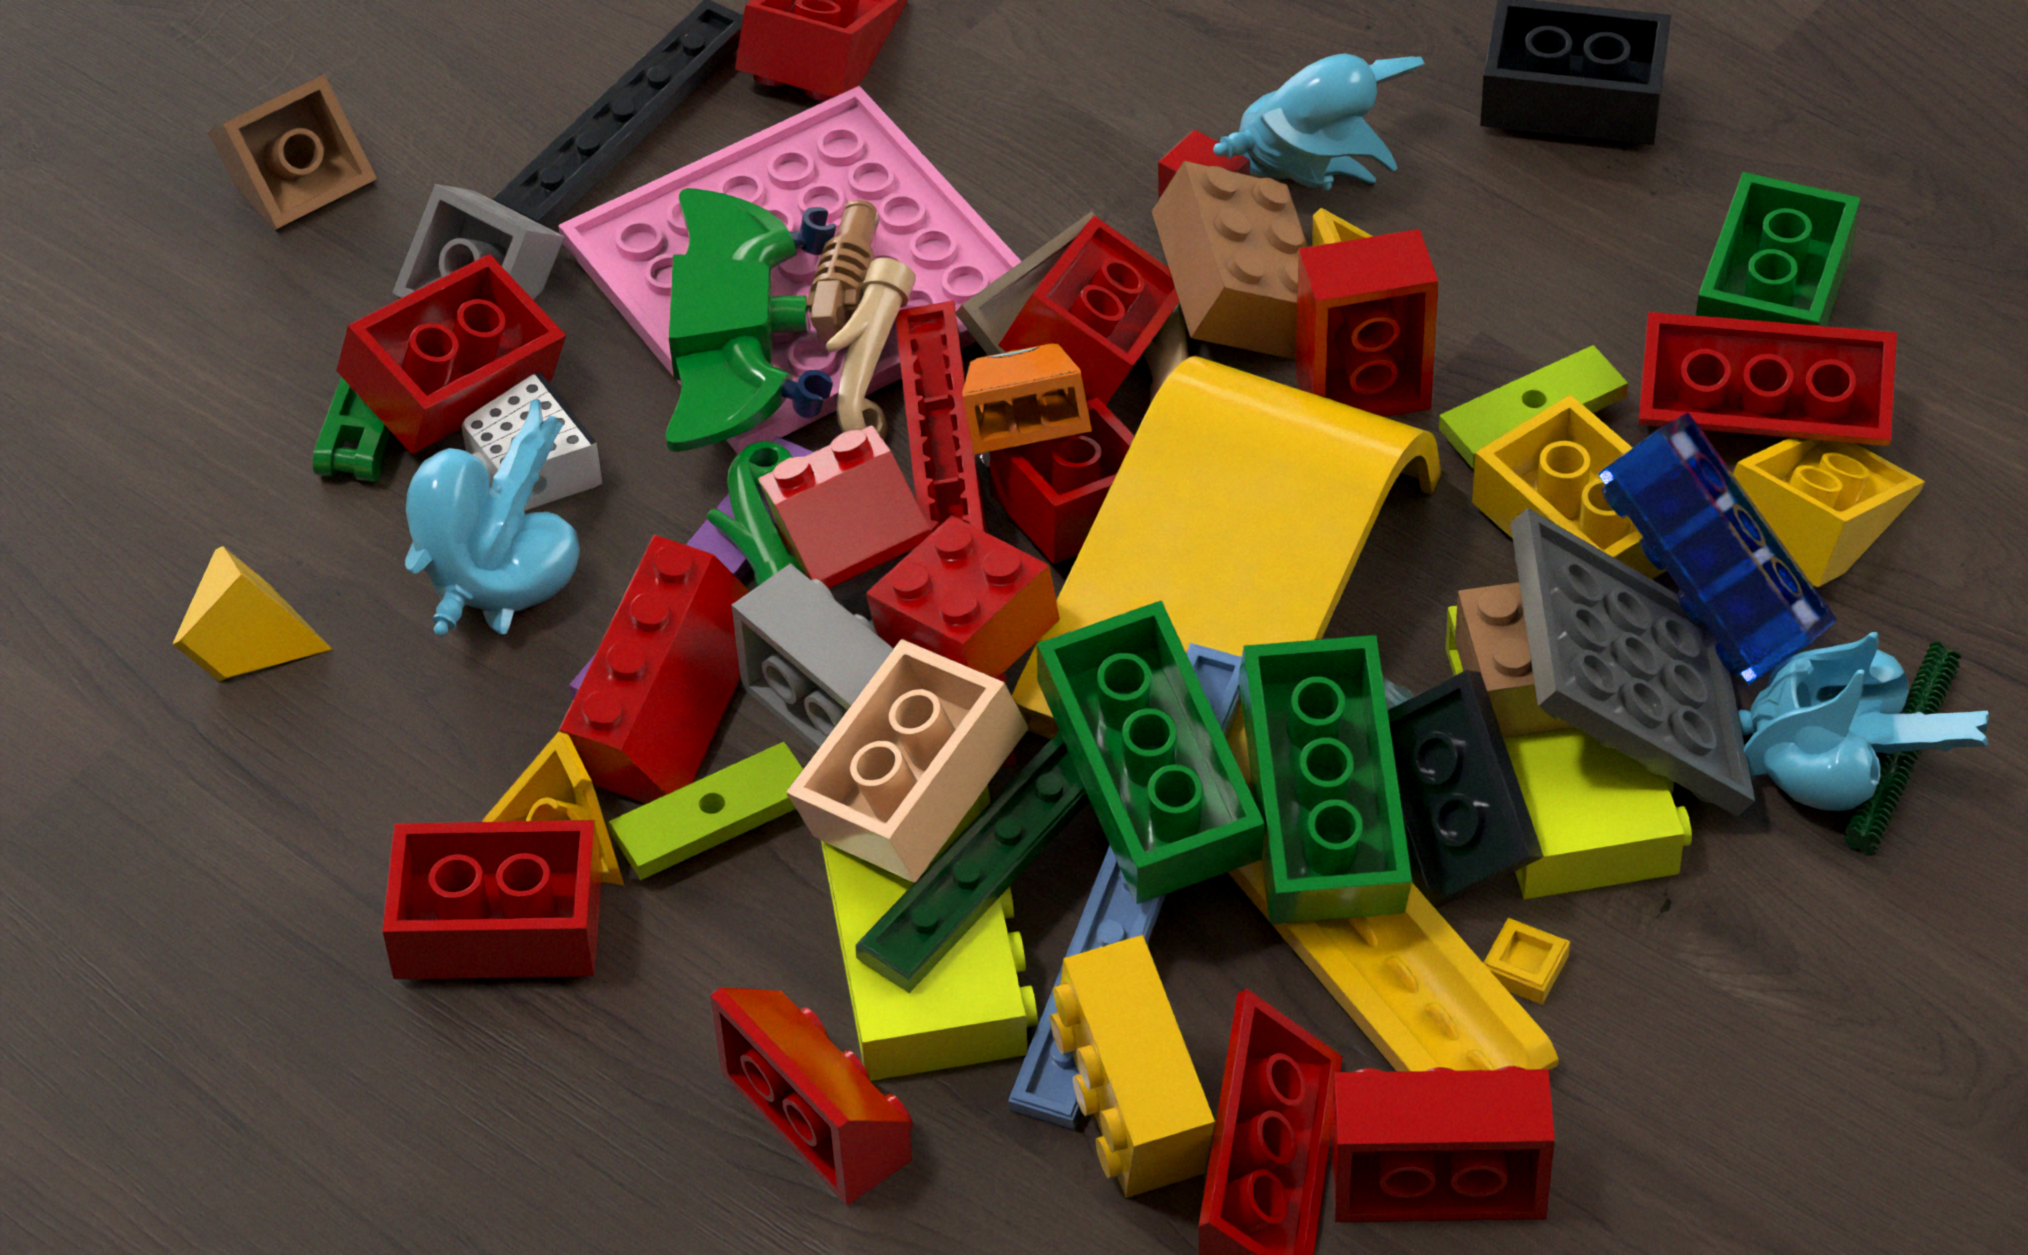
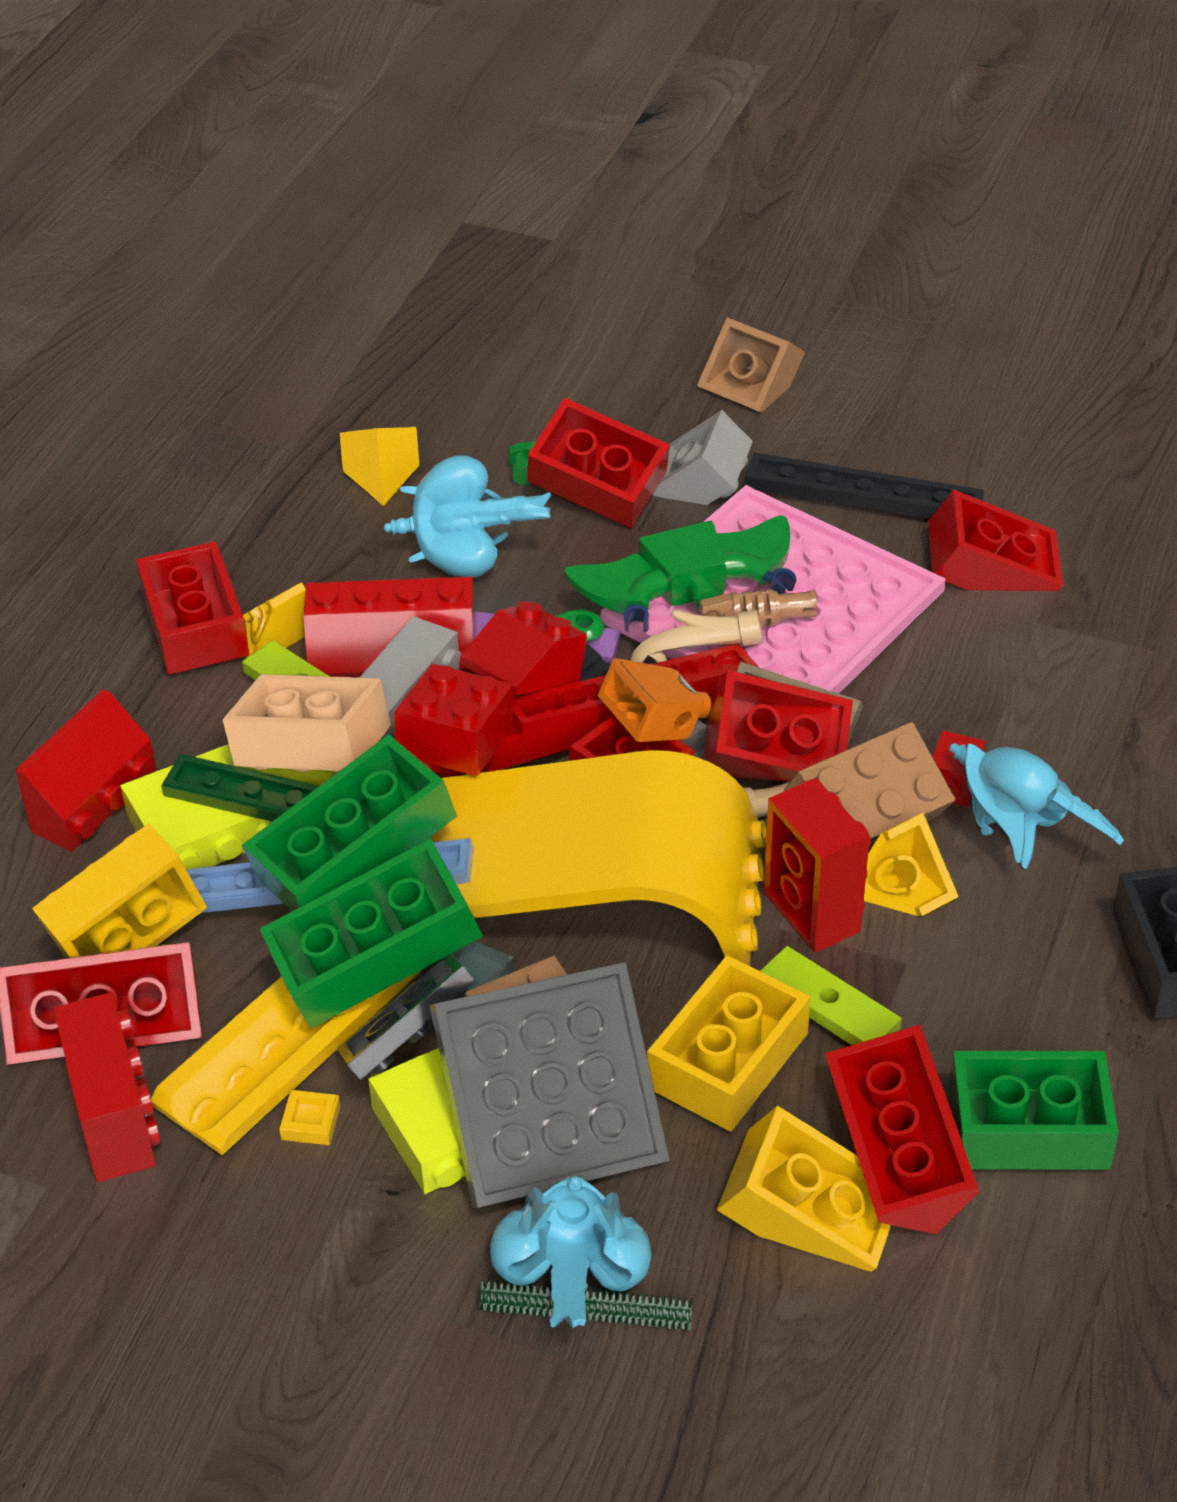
camera: 70 degrees right, 5 degrees down
white torso [461,371,603,511] -> none
clear blue slope [1597,412,1837,685] -> none

